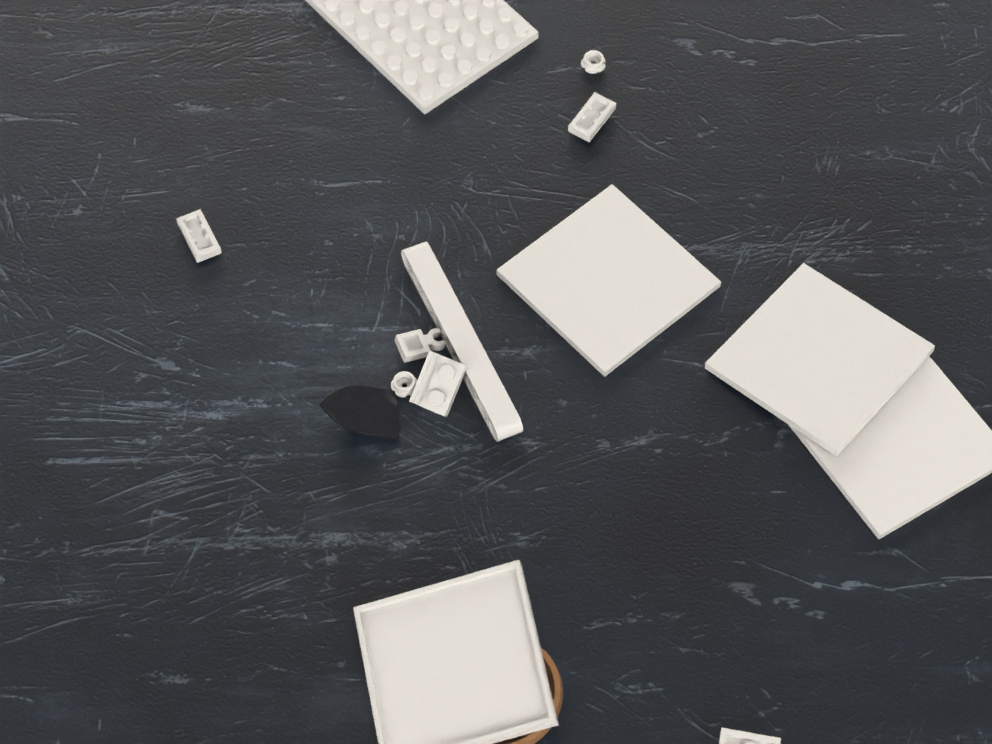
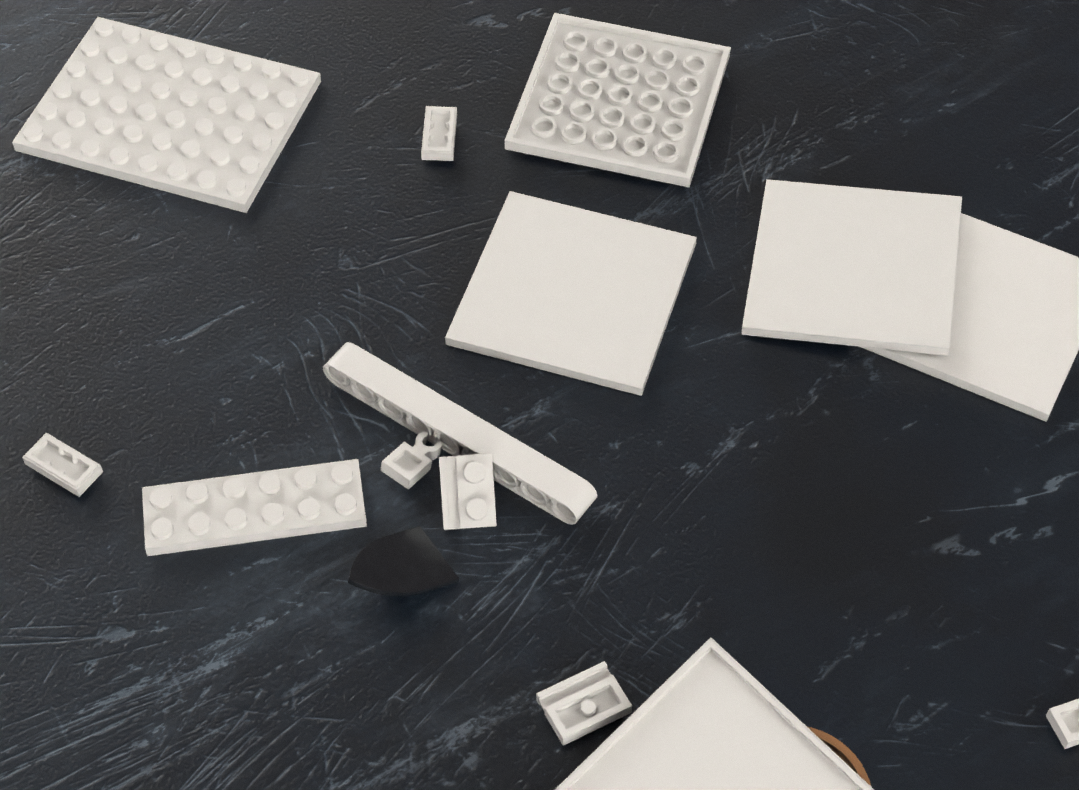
camera: 30 degrees left, 5 degrees down
white plate [391,371,417,397] -> none
white plate [581,50,605,74] -> none
none -> white plate [142,459,367,556]
none -> white plate [505,13,731,188]
none -> white plate [536,661,632,746]

